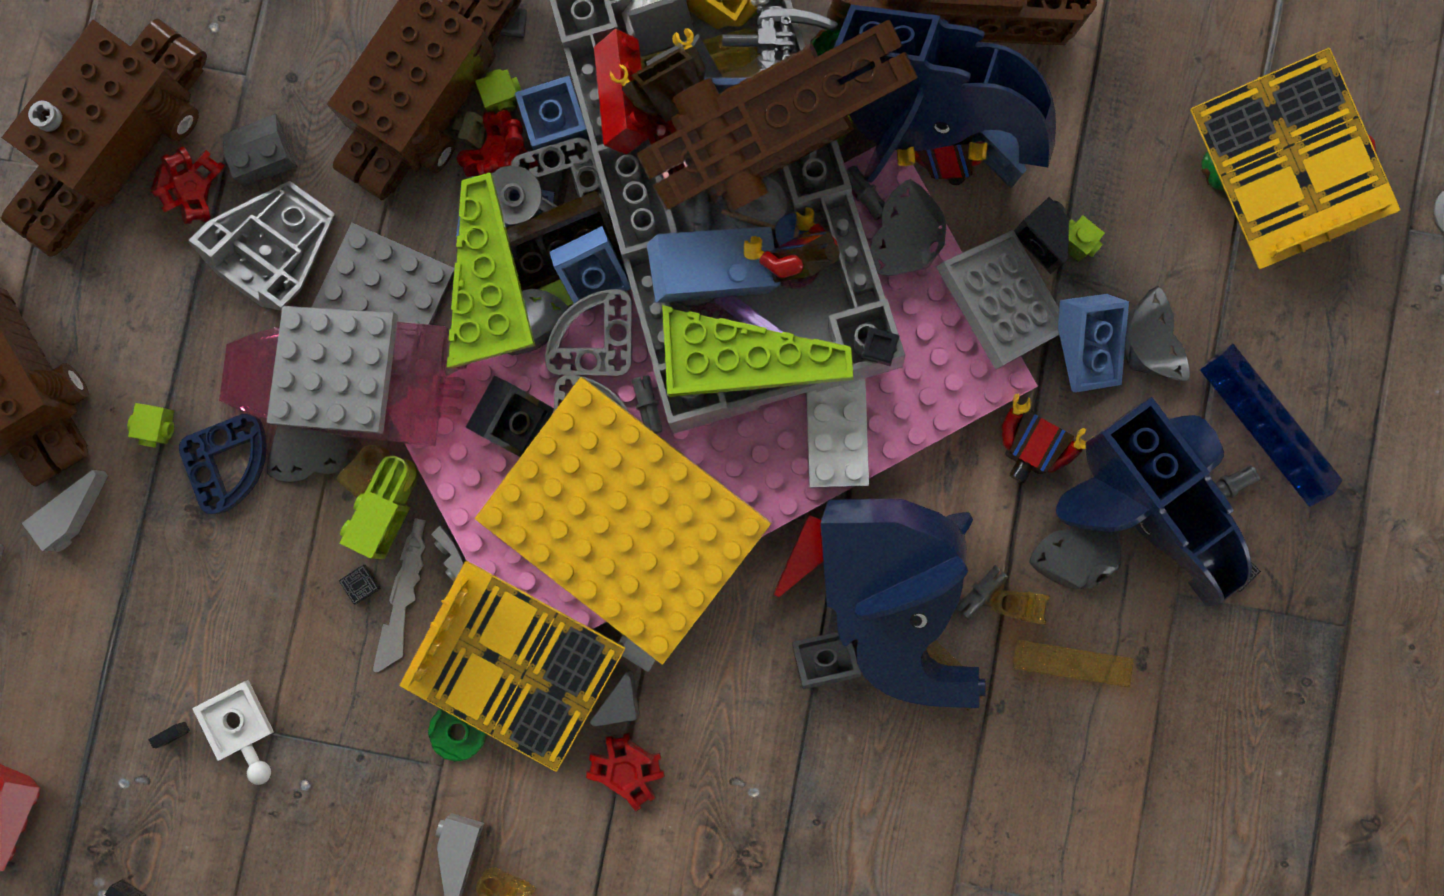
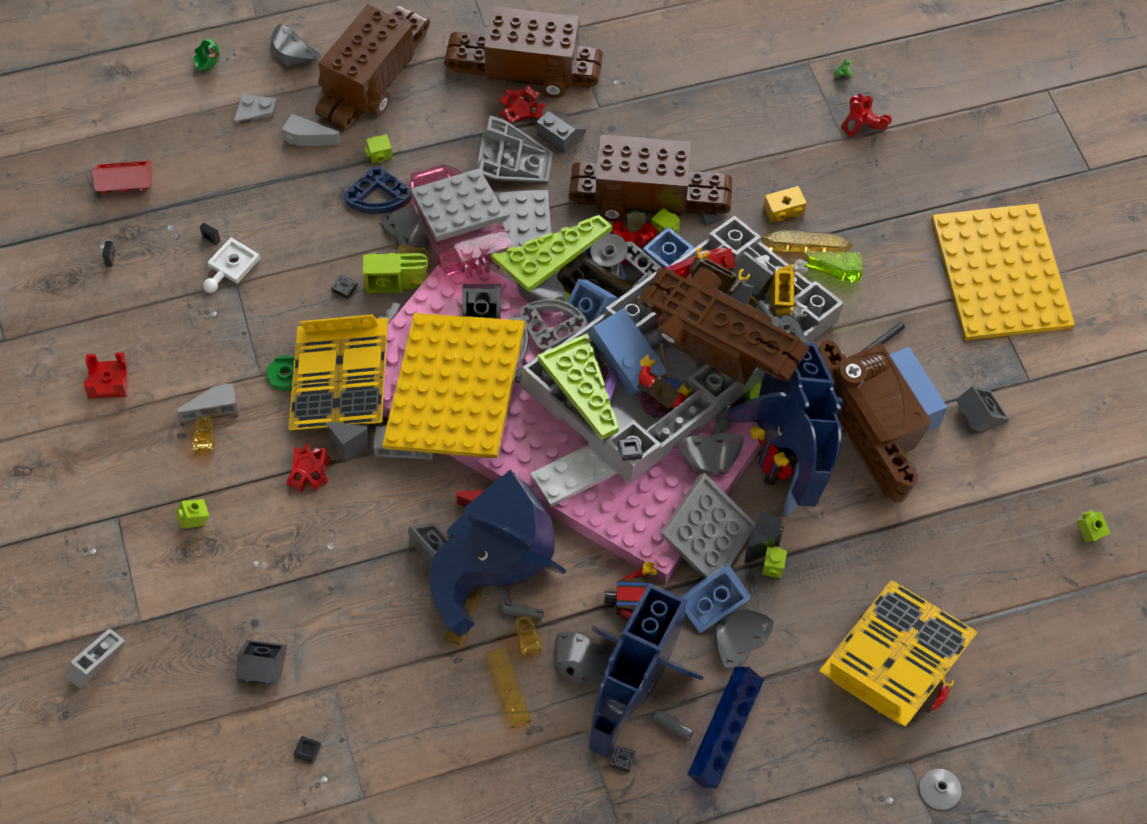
camera: 60 degrees right, 25 degrees down
light grey bush [28,101,62,132] -> none
light grey sword [373,518,426,672] -> none

